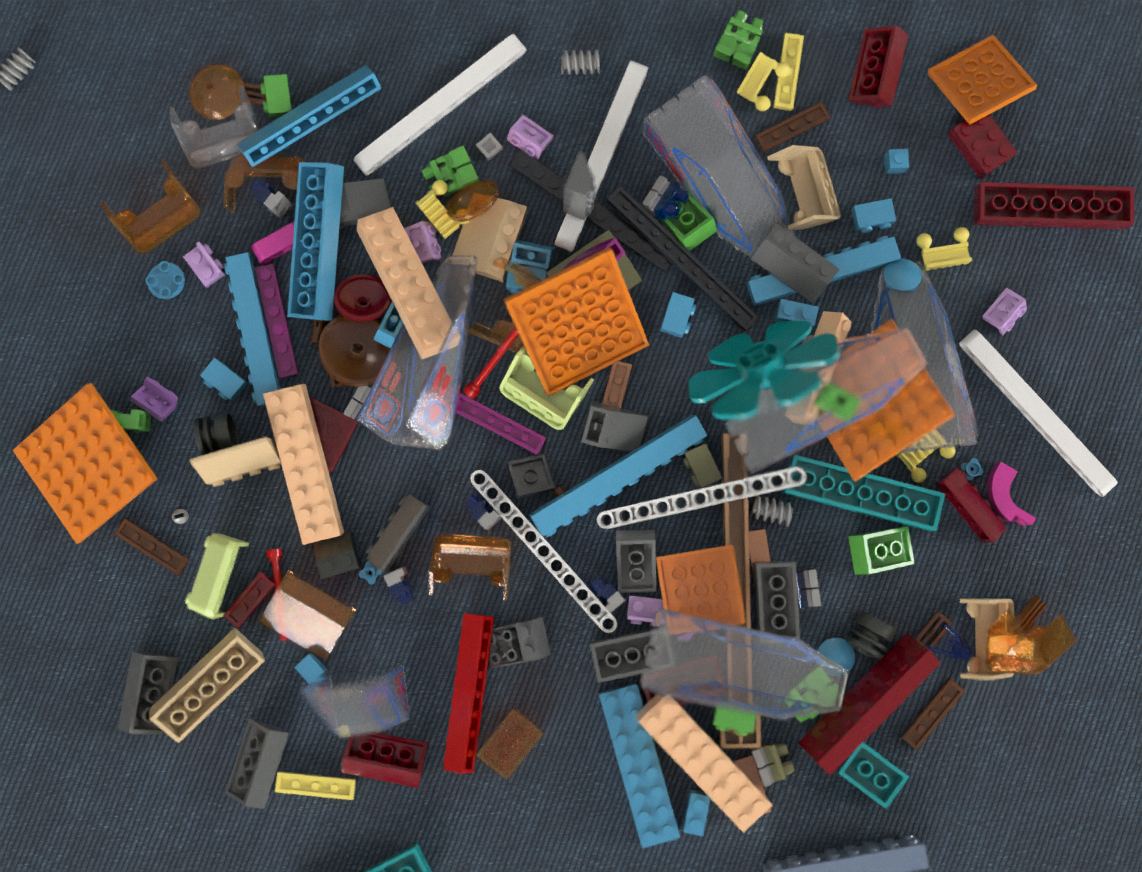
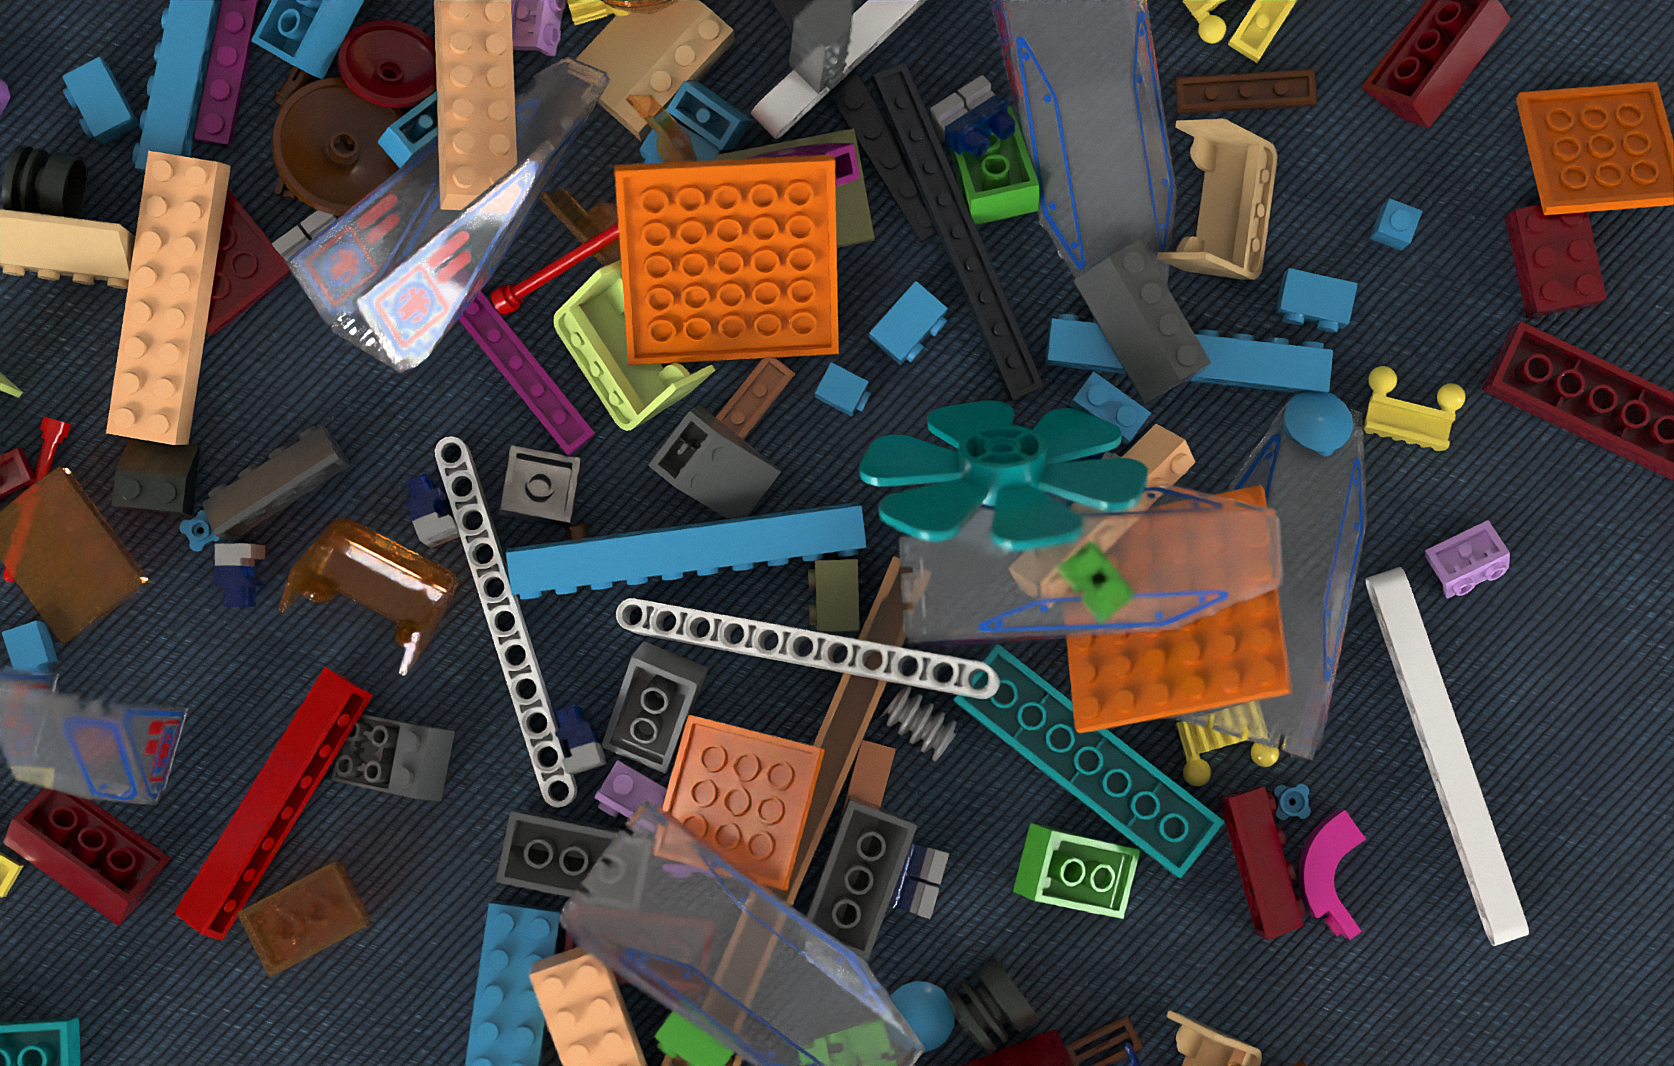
camera: 20 degrees right, 0 degrees up
none -> dark azure brick [815,362,871,417]

